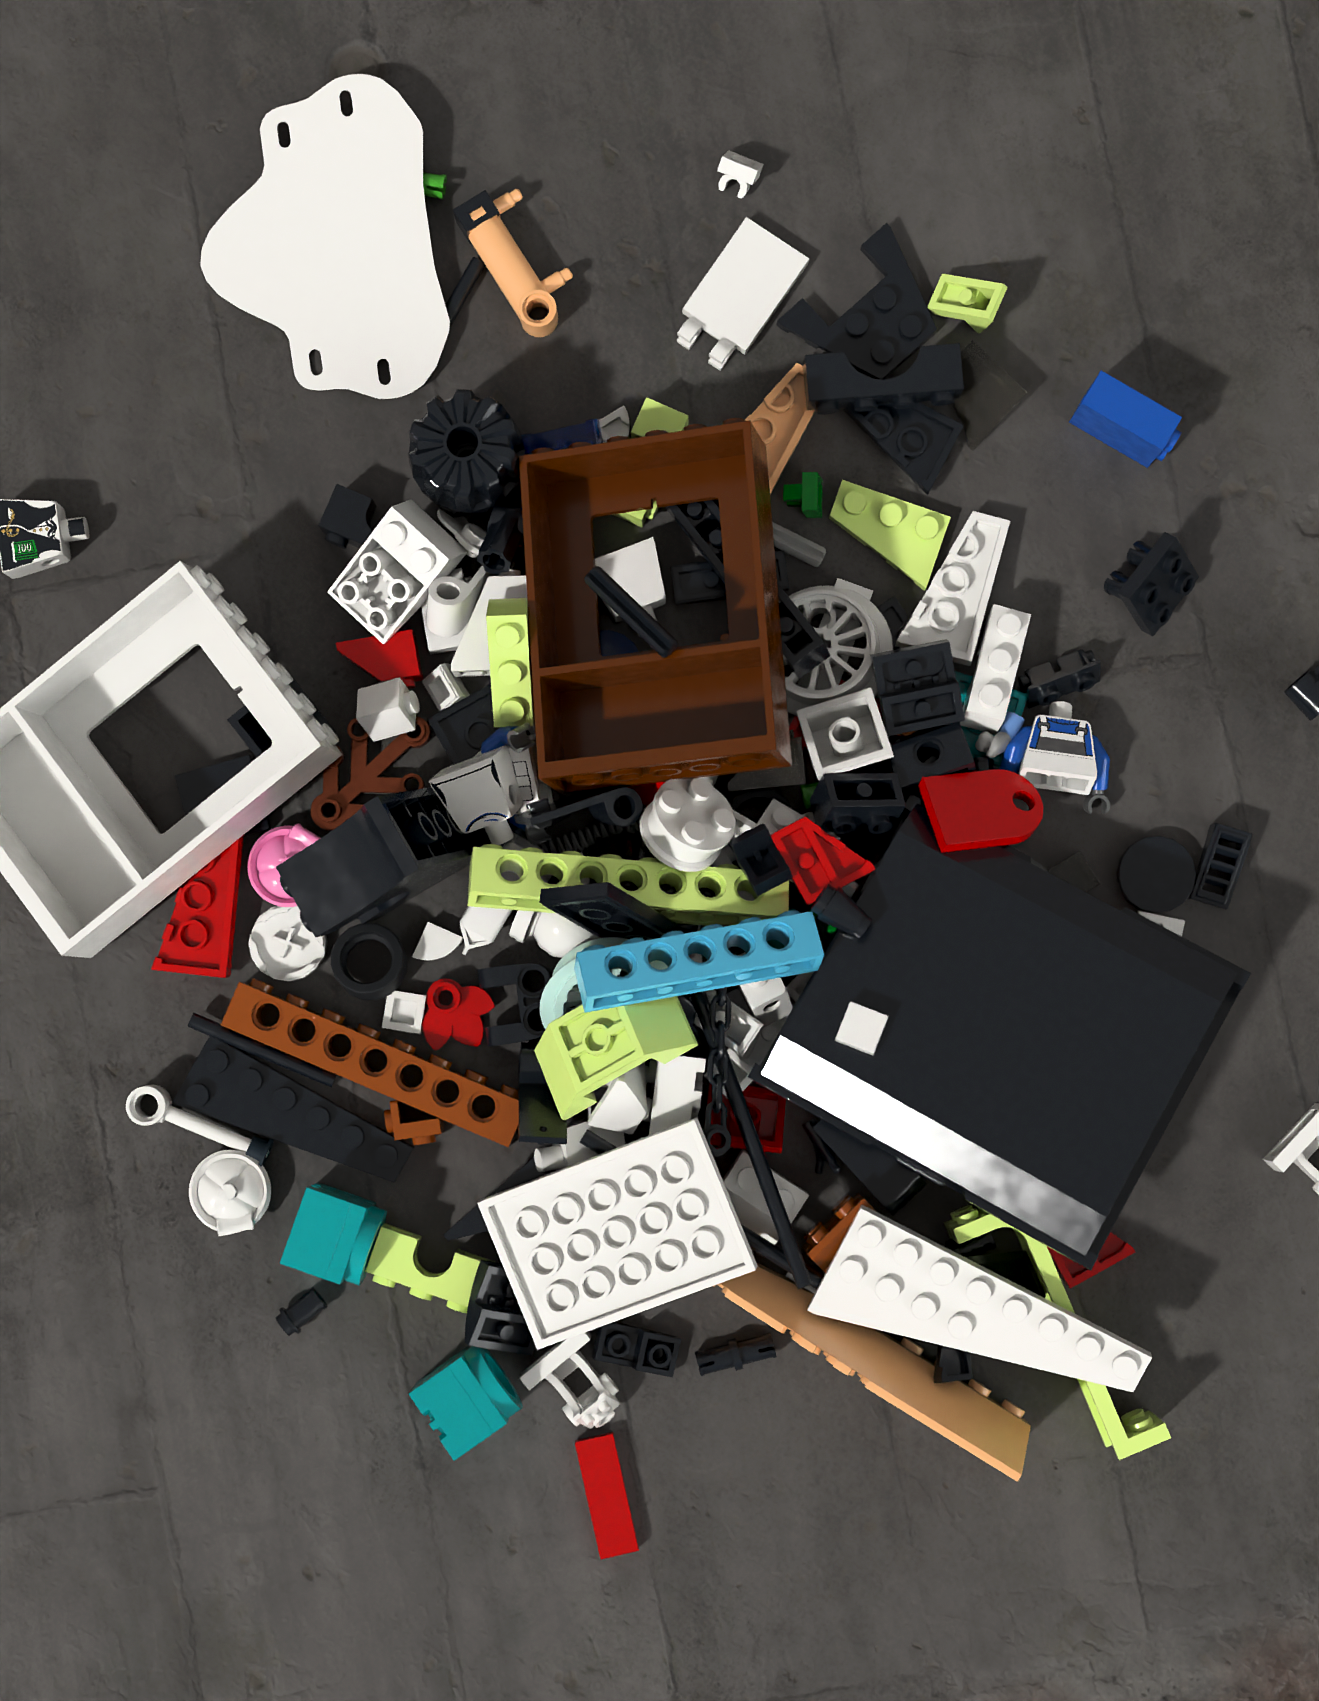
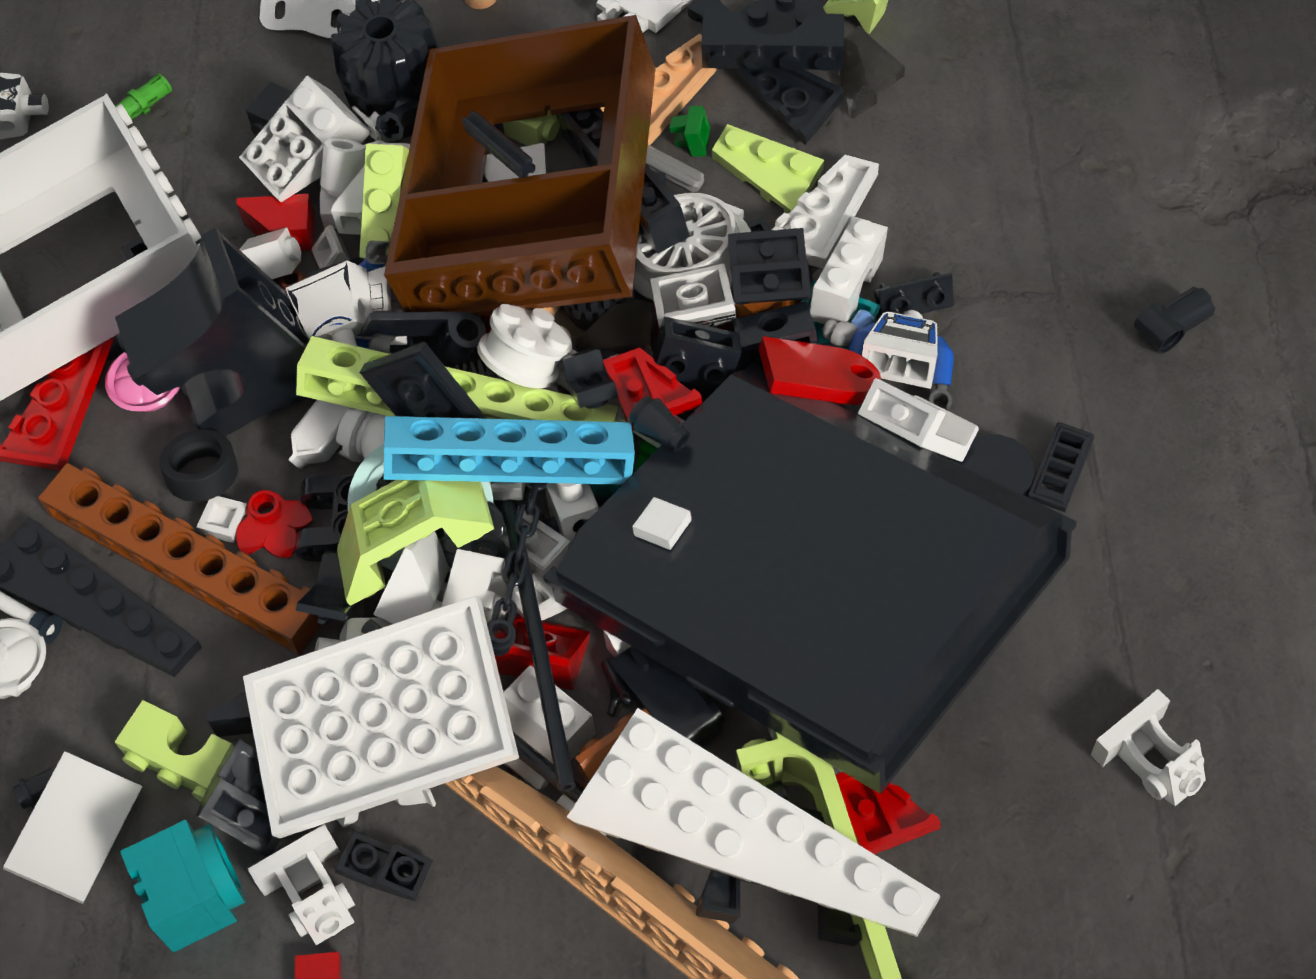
camera: 10 degrees right, 25 degrees down
black bar [188,1013,337,1088] -> none
white tile [249,906,328,981] -> none
teal piece [280,1182,387,1286] -> none
dark orange bracket [384,1100,445,1145] -> none
white tile [412,922,463,961] -> none
black pin [695,1332,777,1376] -> none
blue brick [1069,370,1182,468] -> none
black plate [1104,532,1199,636] -> none
none -> white tile [3,751,142,904]
none -> bright green pin [115,73,172,120]
none -> white panel [858,378,979,462]

